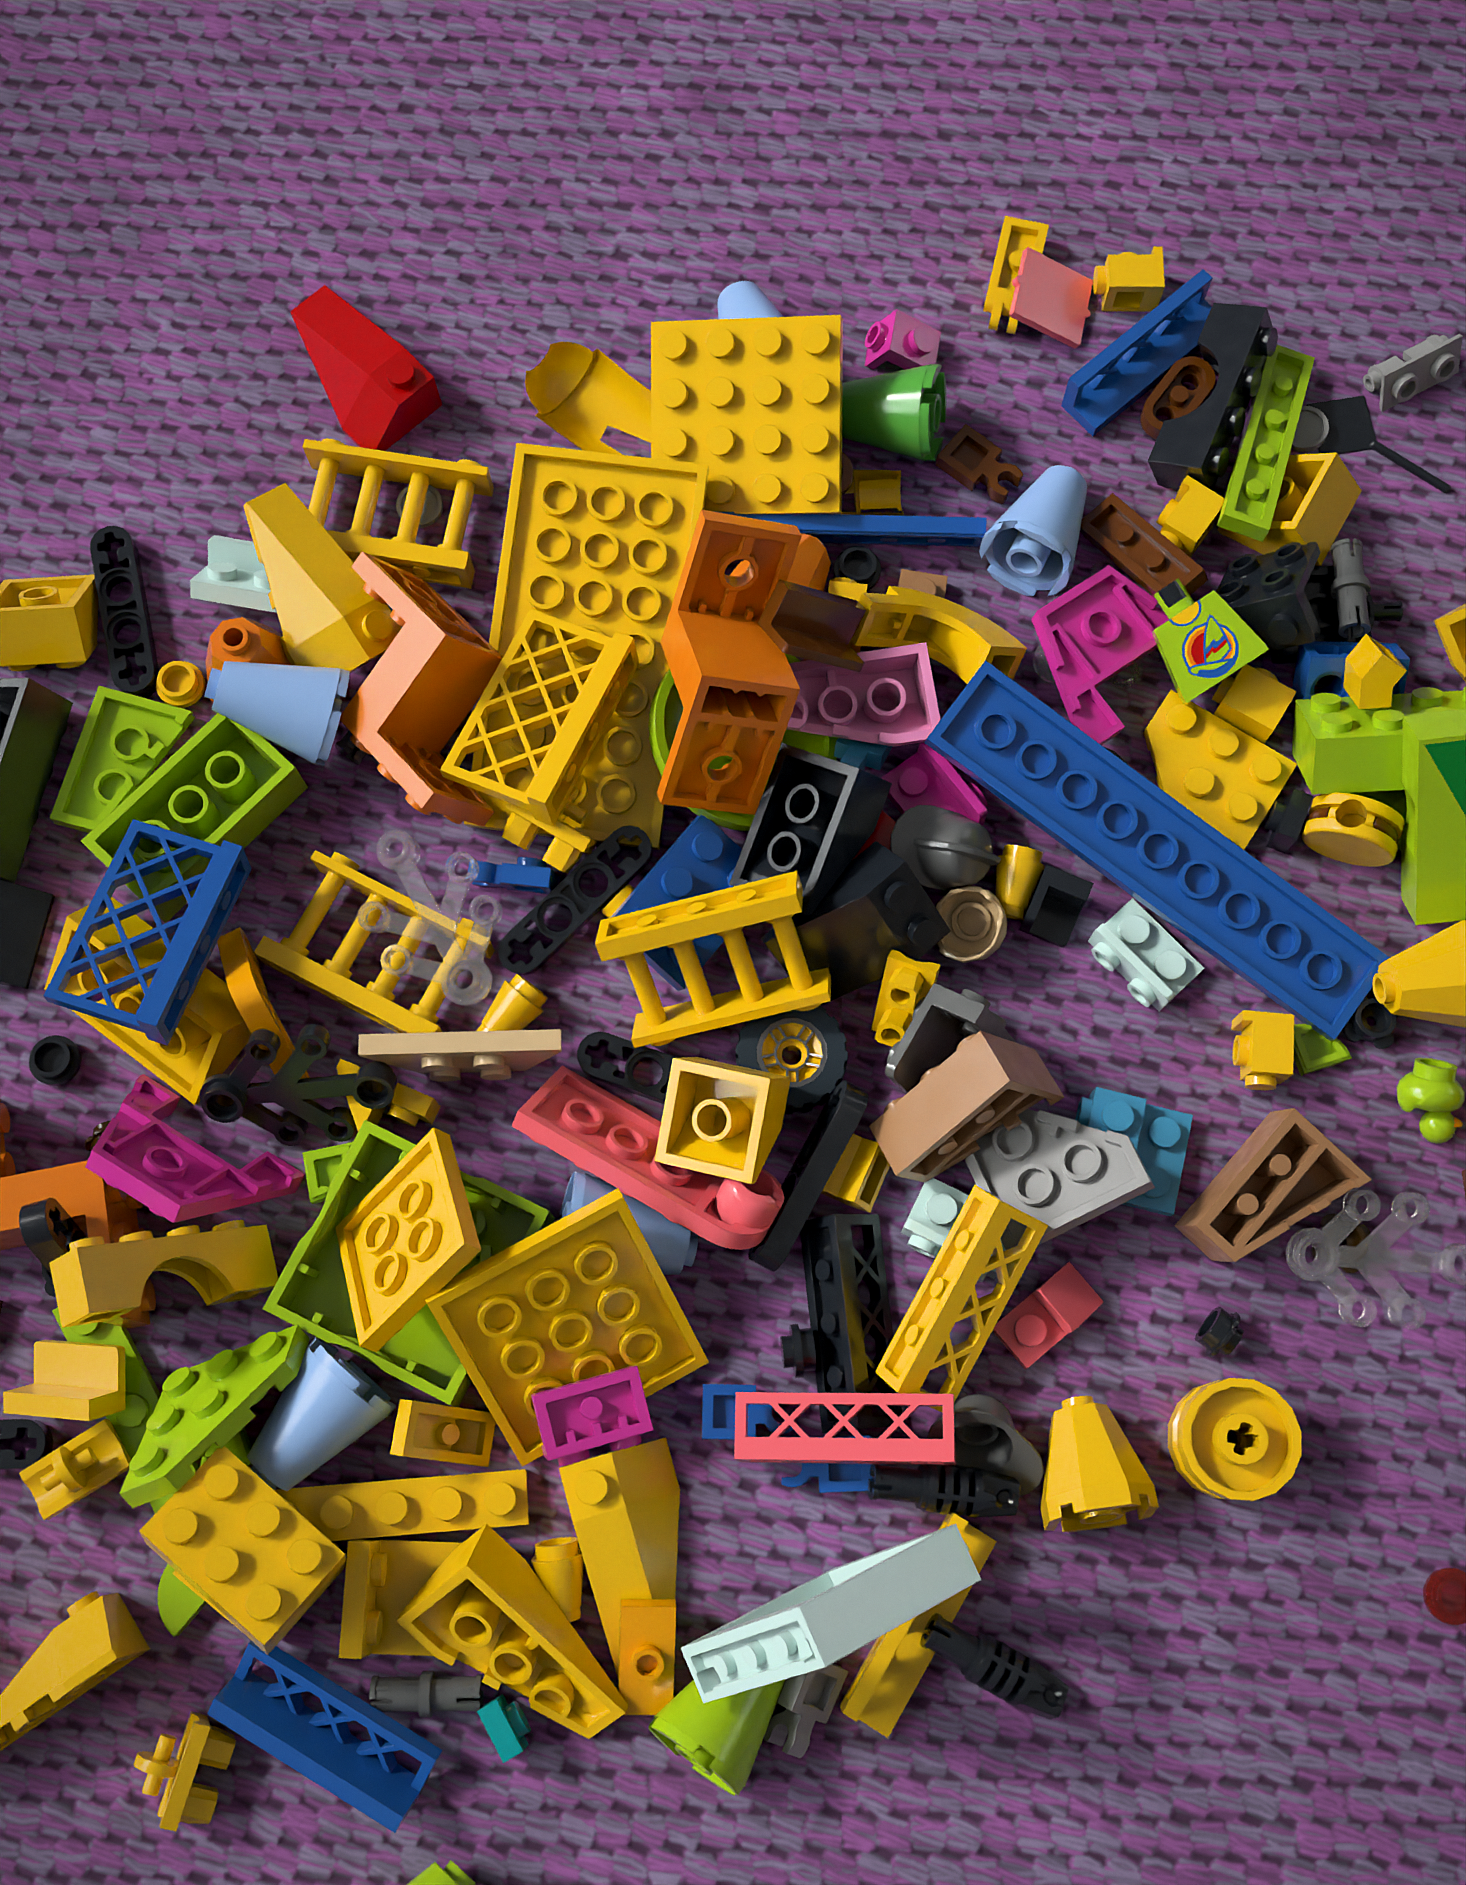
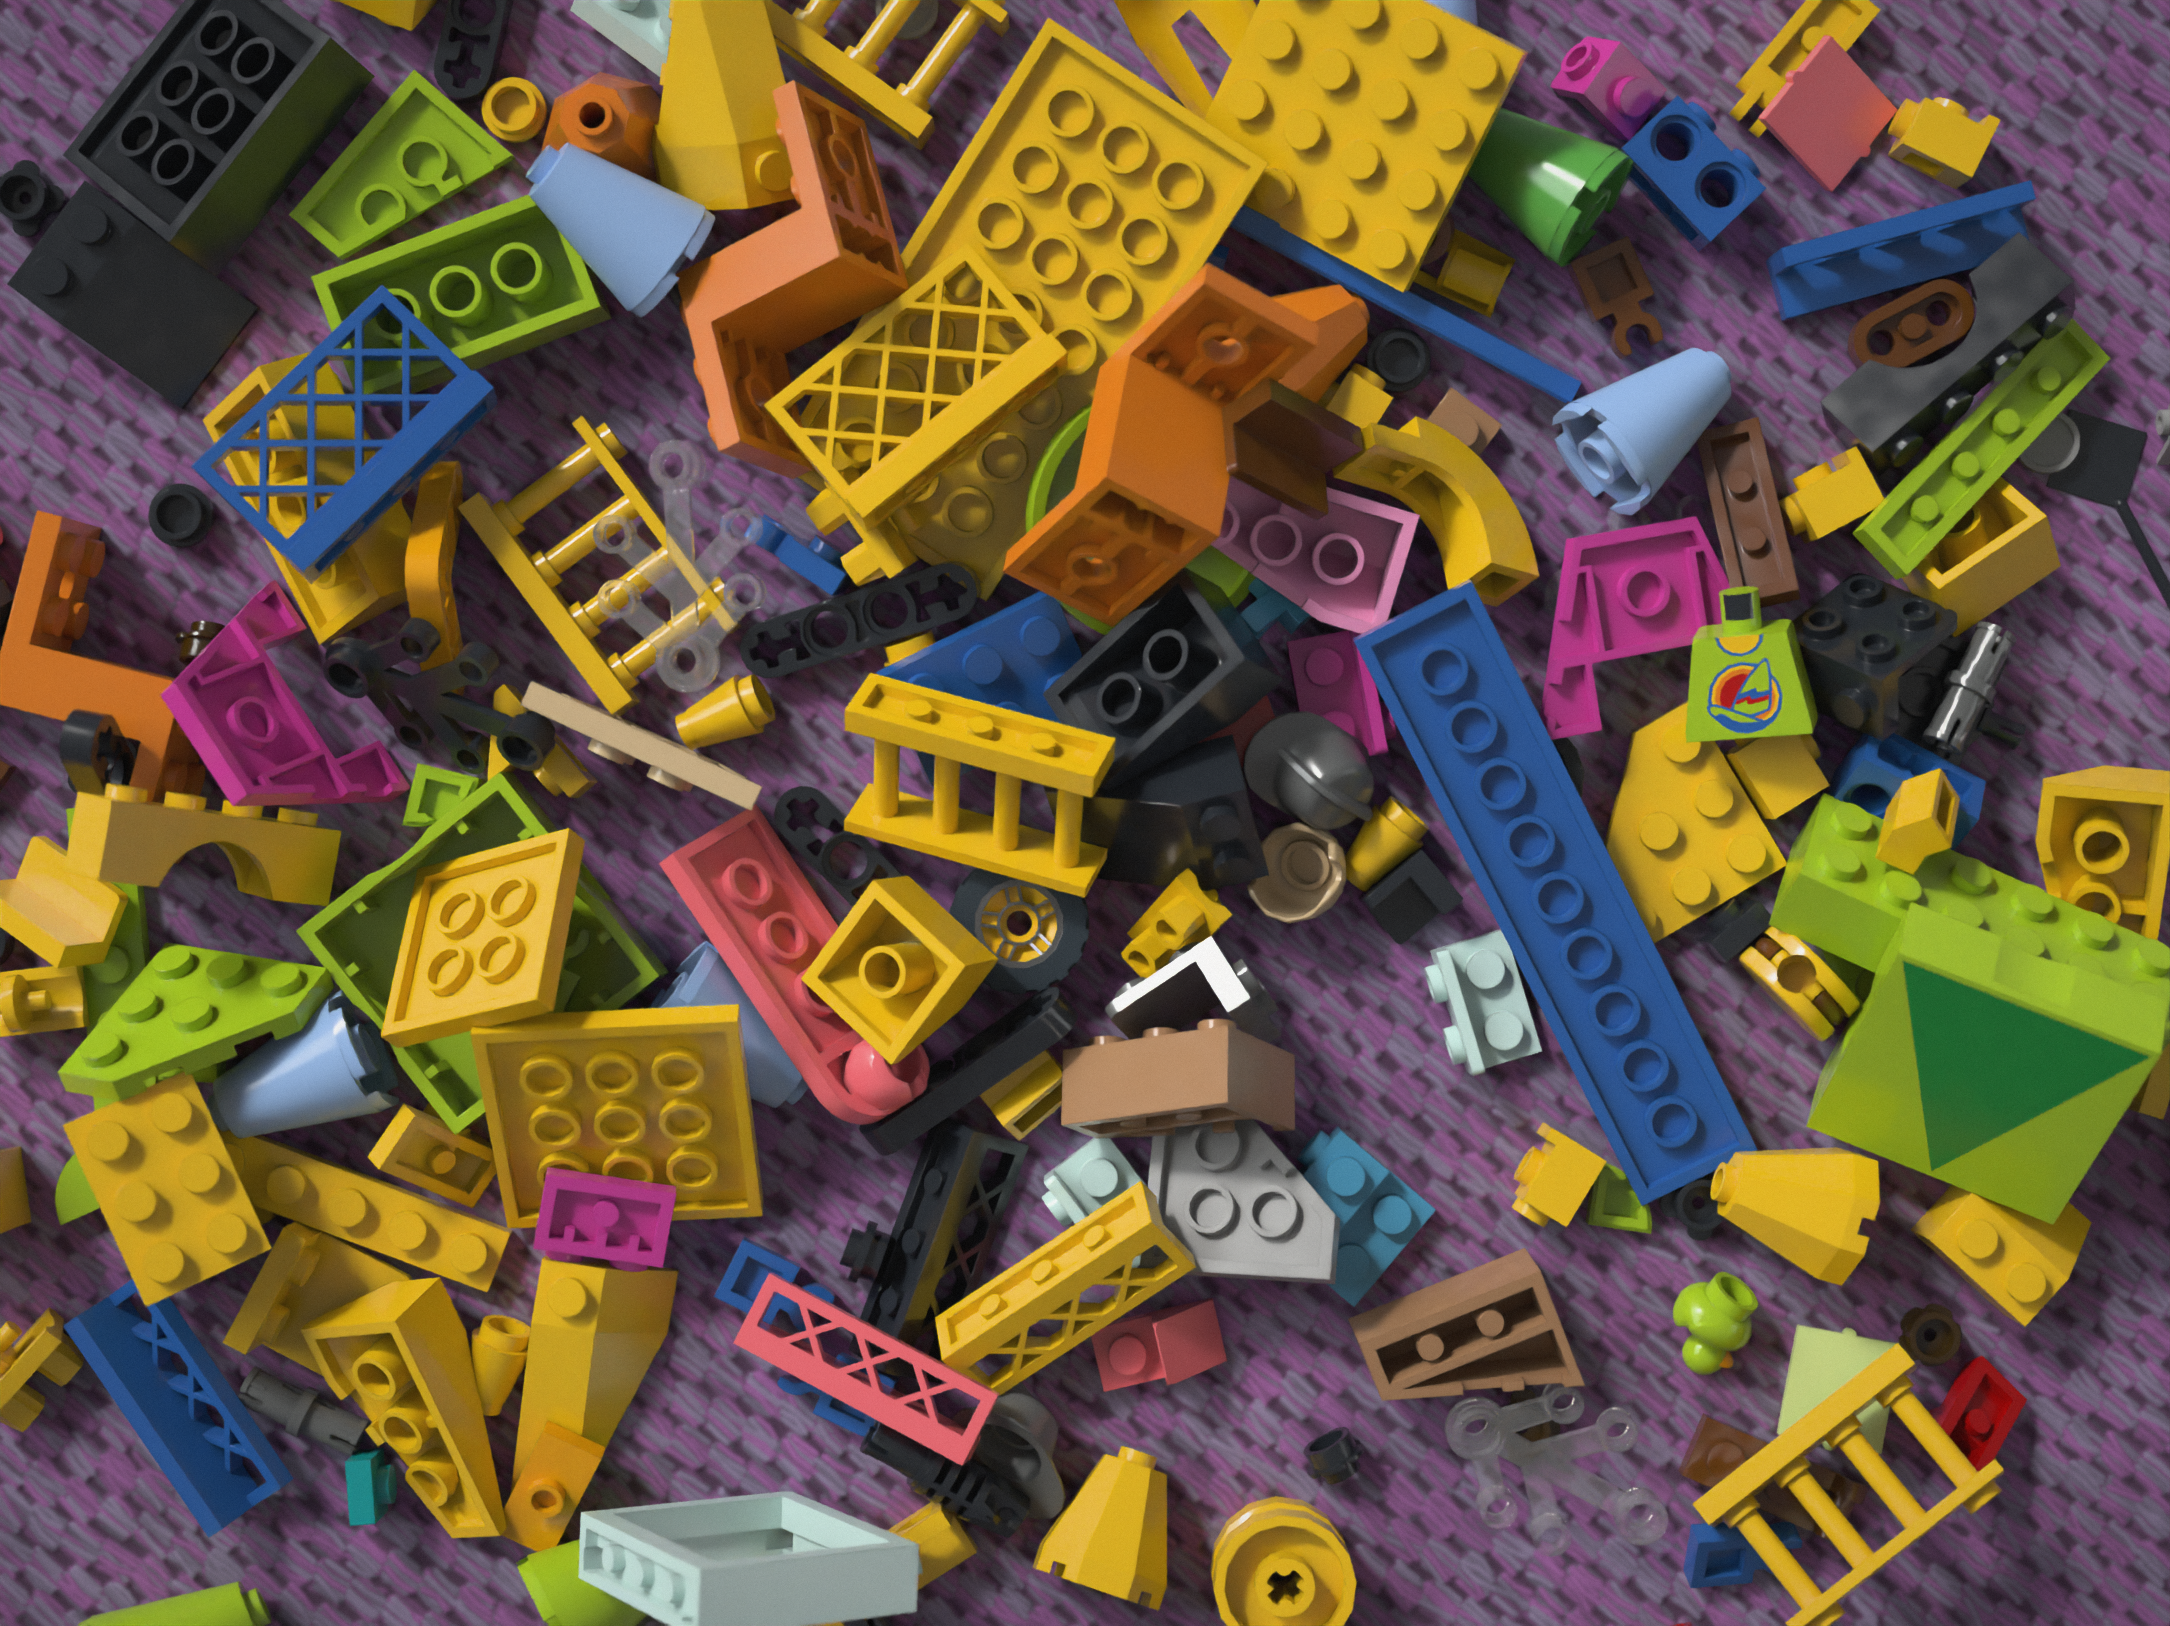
camera: 25 degrees right, 15 degrees up
none -> blue brick [1621,95,1766,252]

